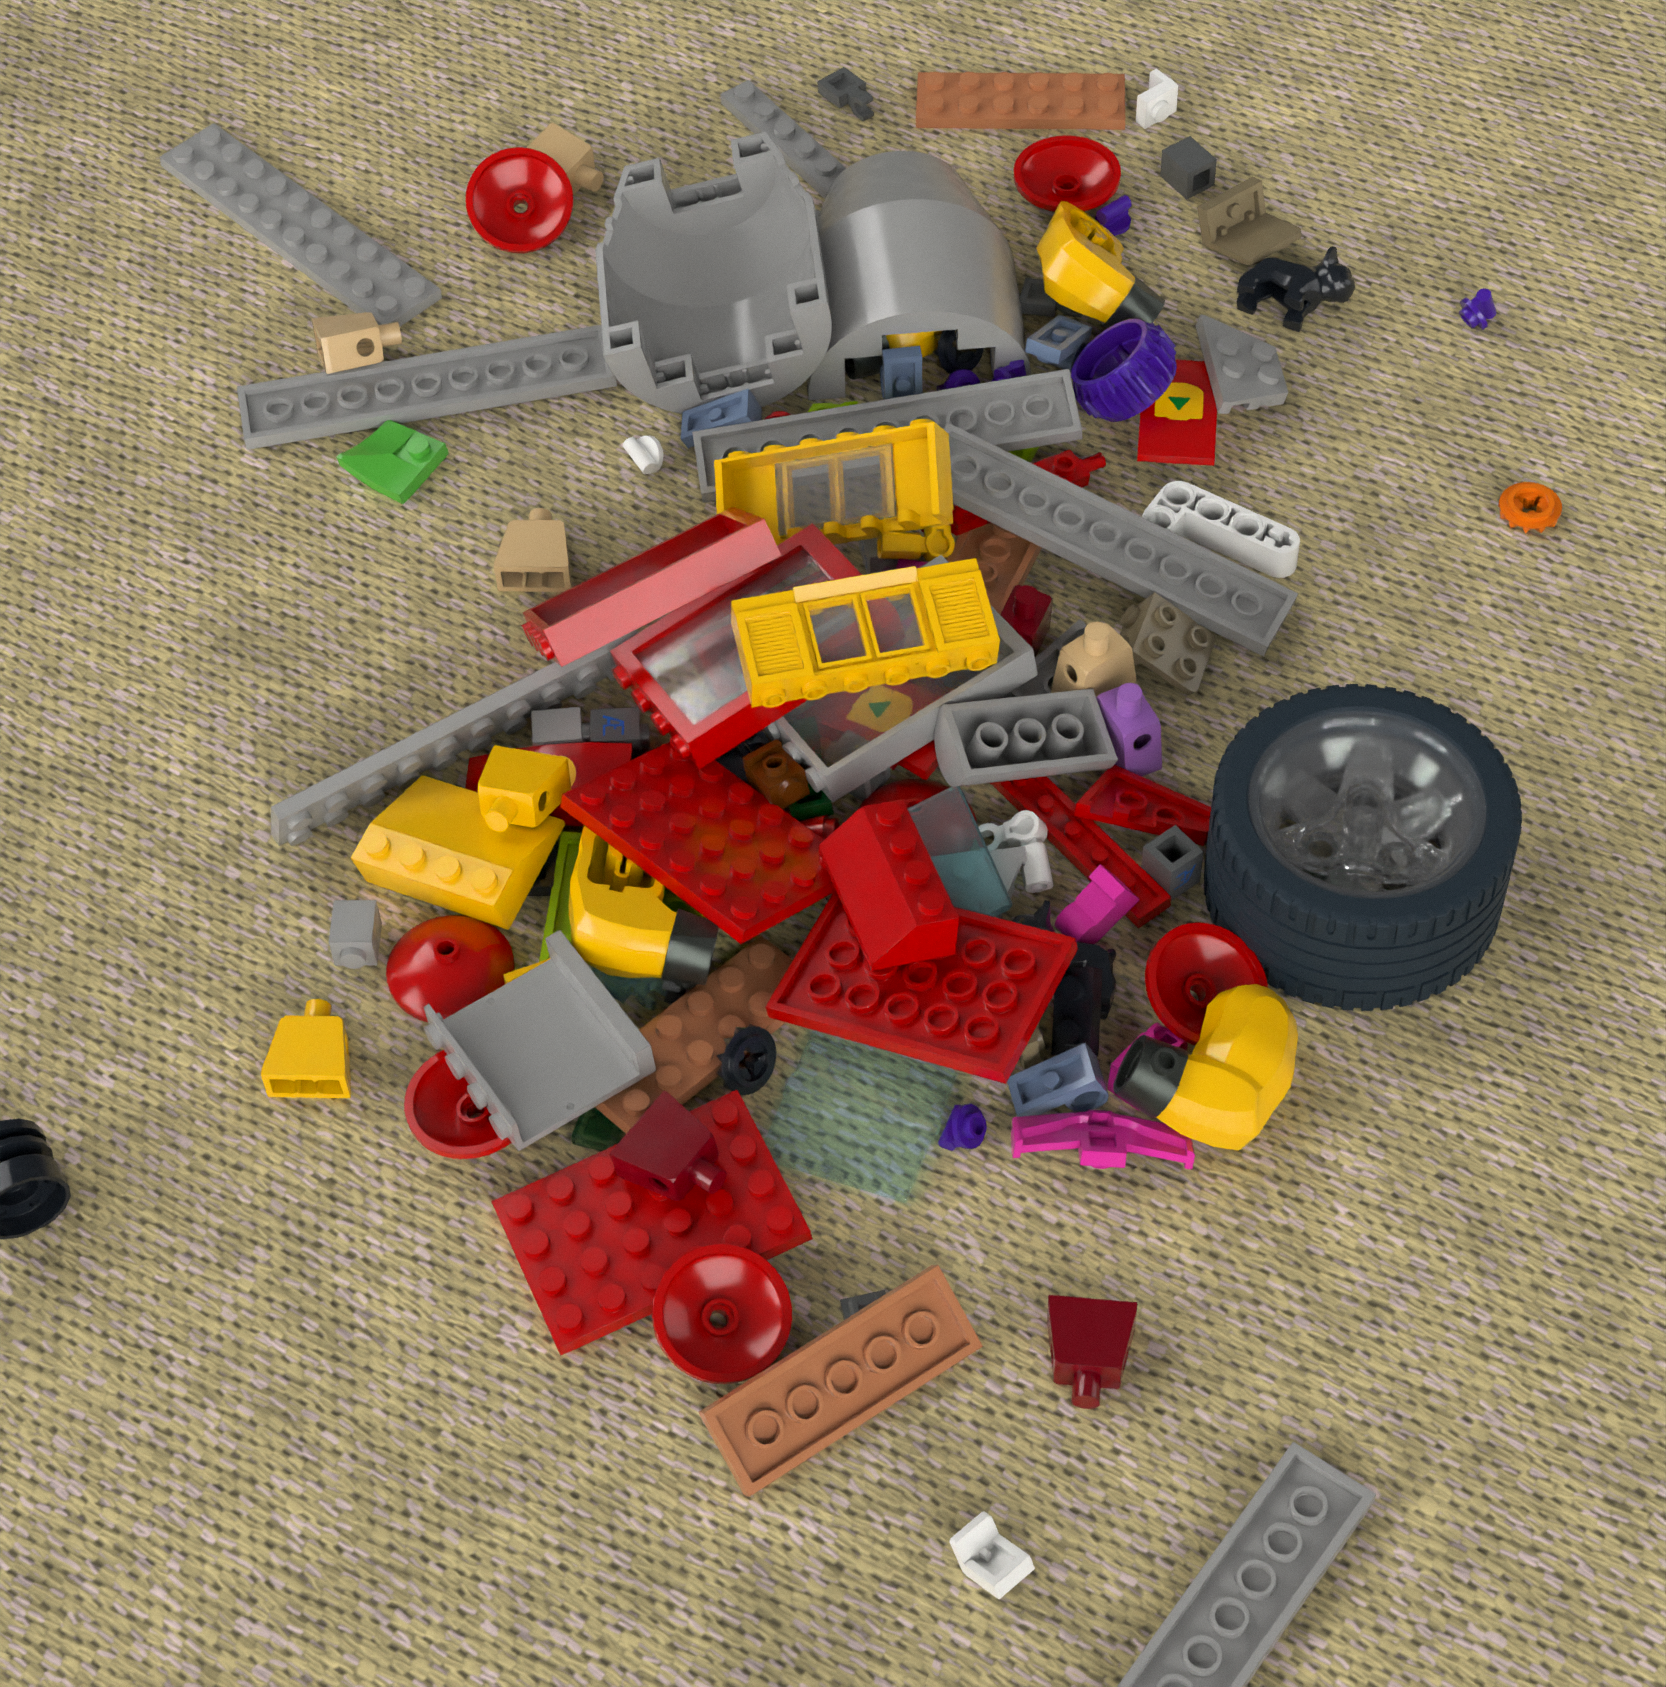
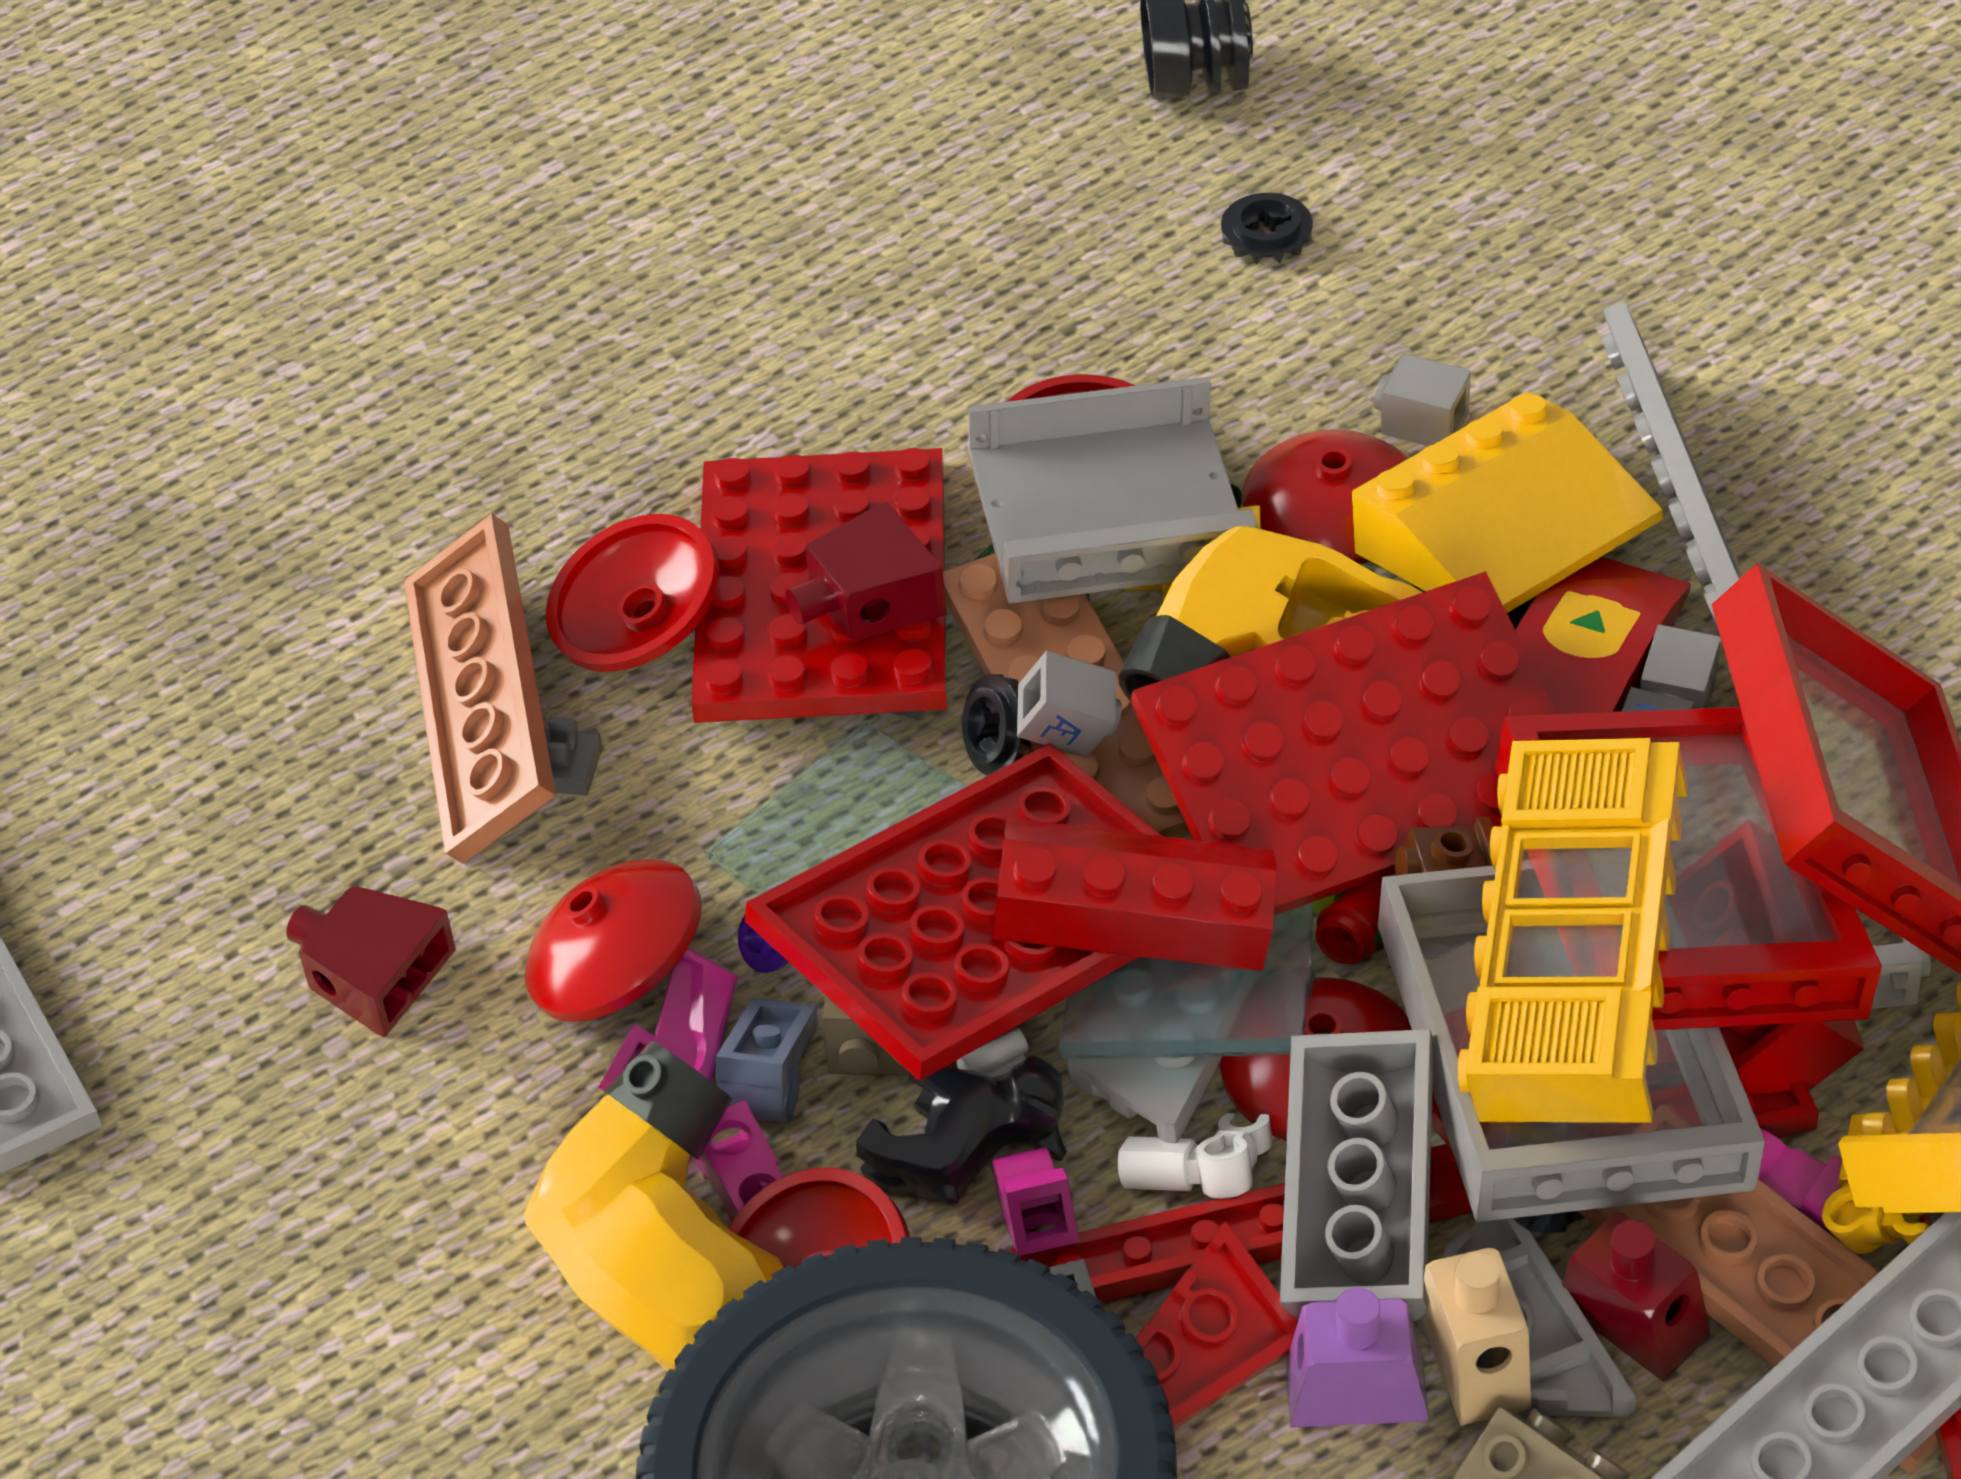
camera: 115 degrees right, 5 degrees down
yellow torso [261,999,351,1098] -> none
yellow torso [478,745,571,832] -> none
white bracket [950,1511,1035,1599] -> none
black plate [1051,967,1103,1057] -> none
none -> red dish [525,859,702,1022]
none -> light grey brick [1017,650,1122,757]
none -> black gear [1221,193,1313,264]

